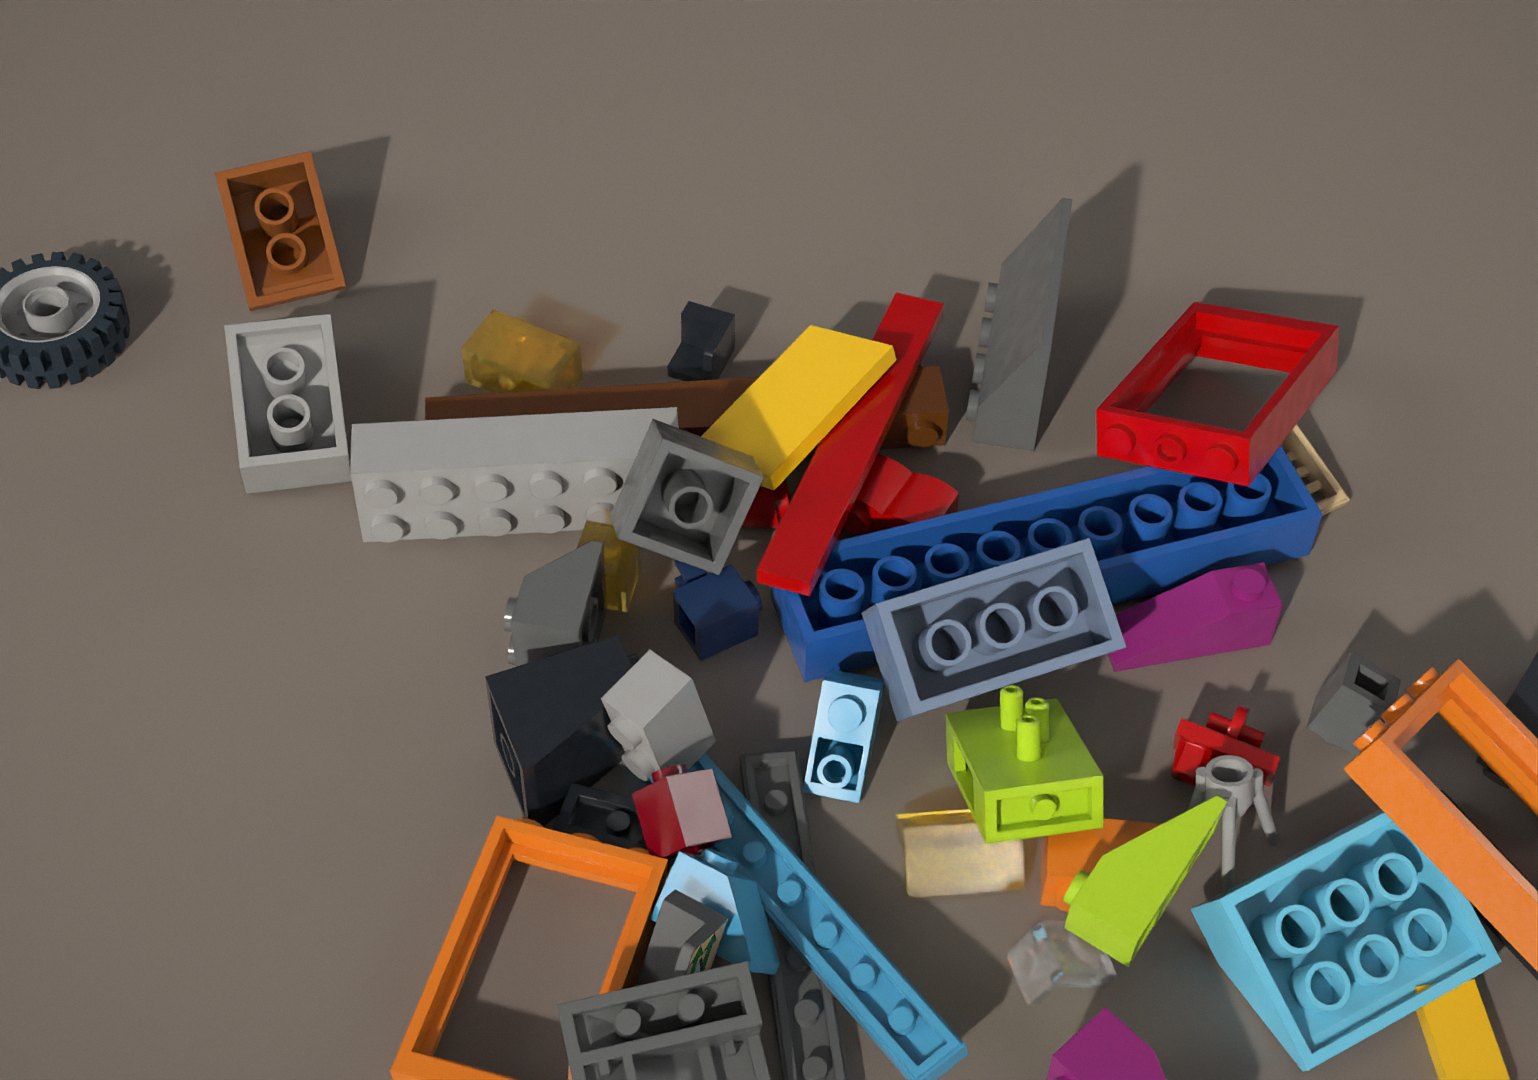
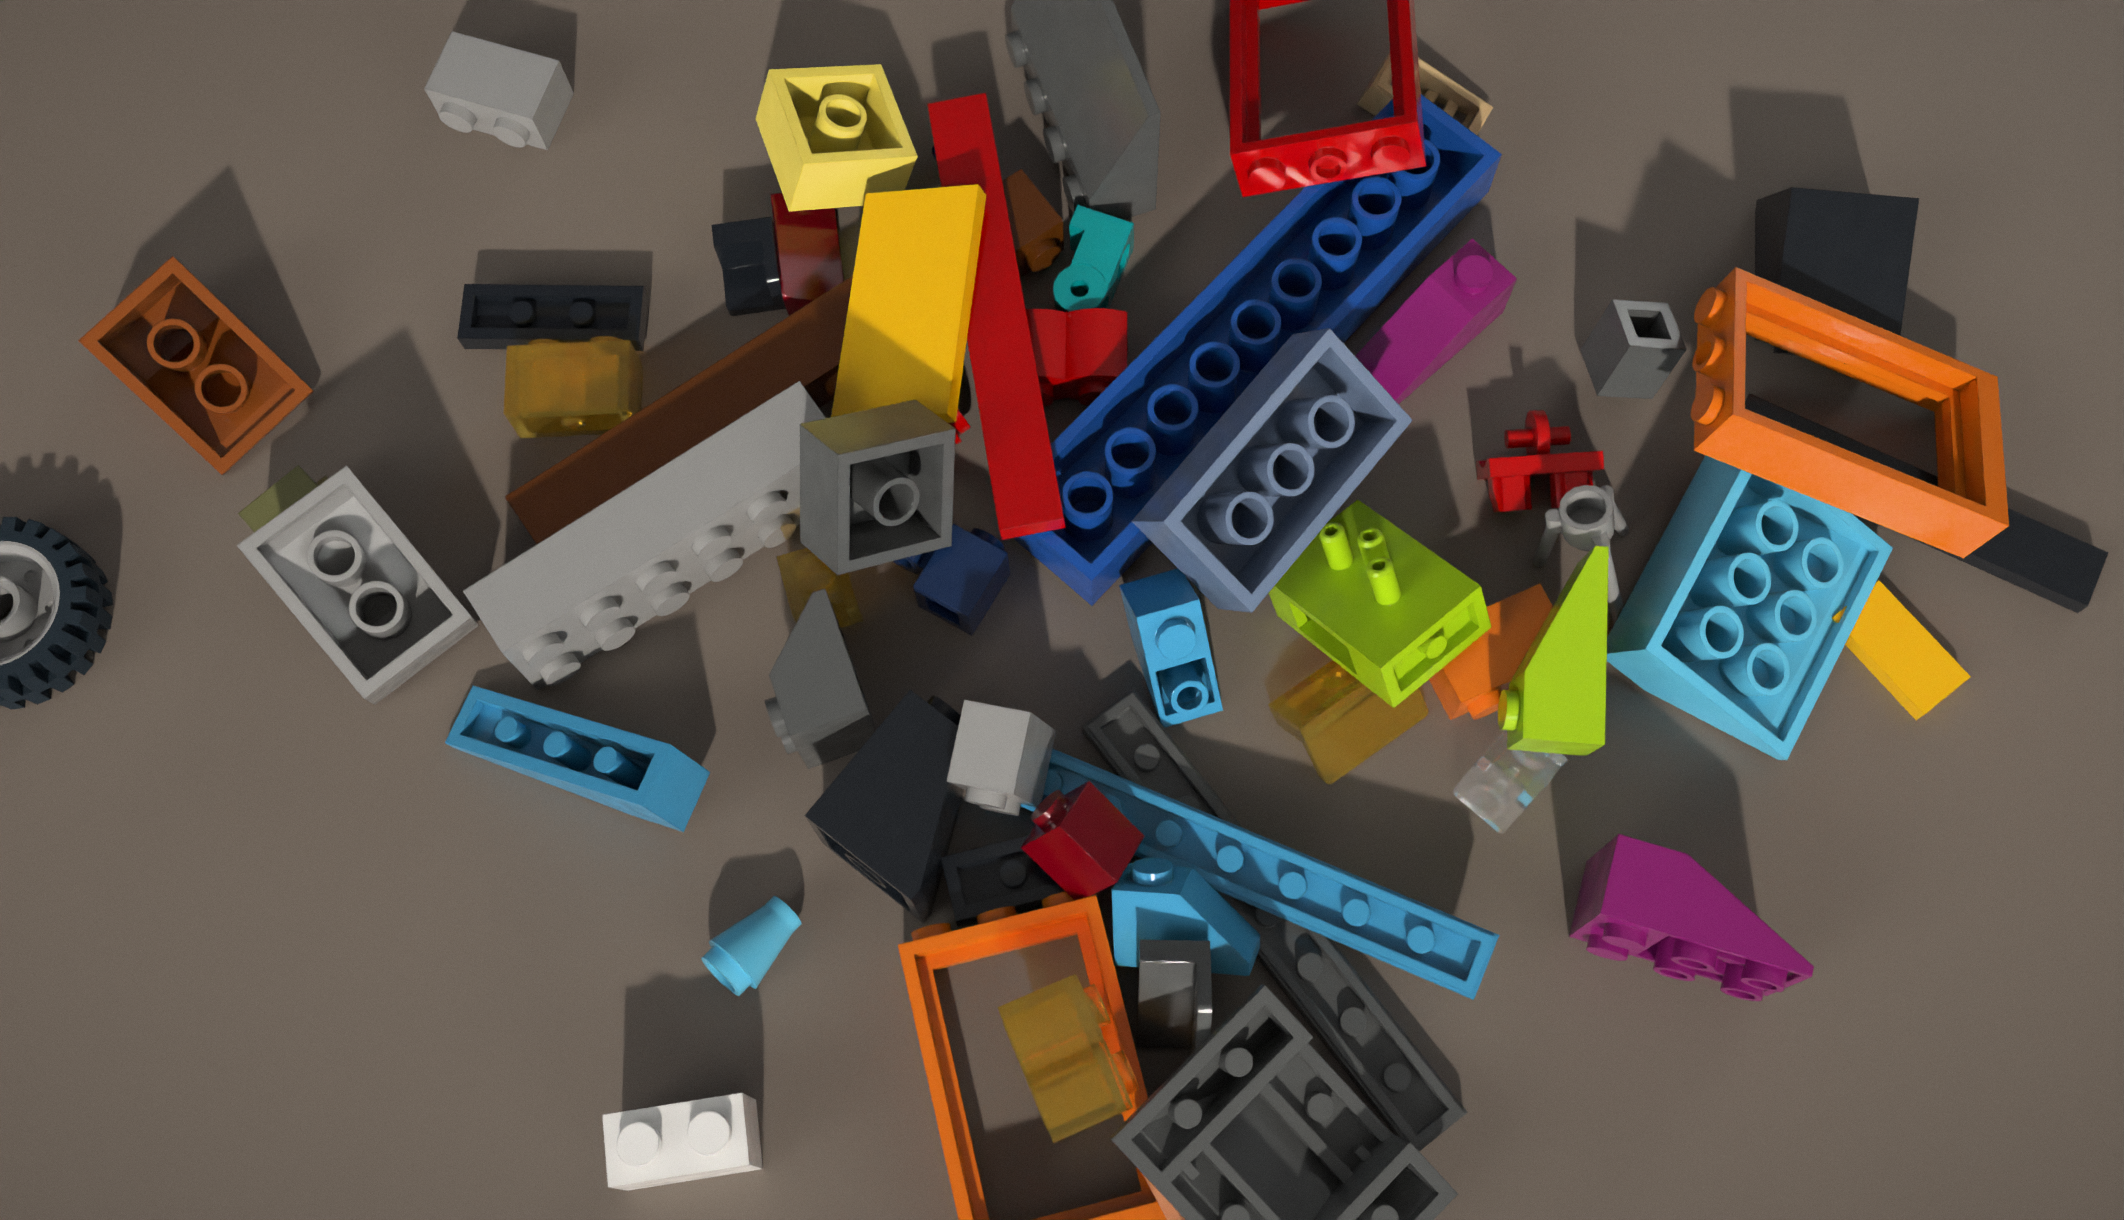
camera: 25 degrees left, 20 degrees up
none -> light grey brick [424,31,574,150]
none -> dark azure slope [445,685,710,832]
none -> black plate [457,284,649,351]
none -> white brick [602,1093,763,1191]
none -> medium azure cone [701,896,802,996]
none -> light yellow brick [755,64,918,212]
none -> dark red slope [771,193,844,316]
none -> clear yellow brick [997,974,1139,1145]
none -> teal leg [1053,205,1134,312]

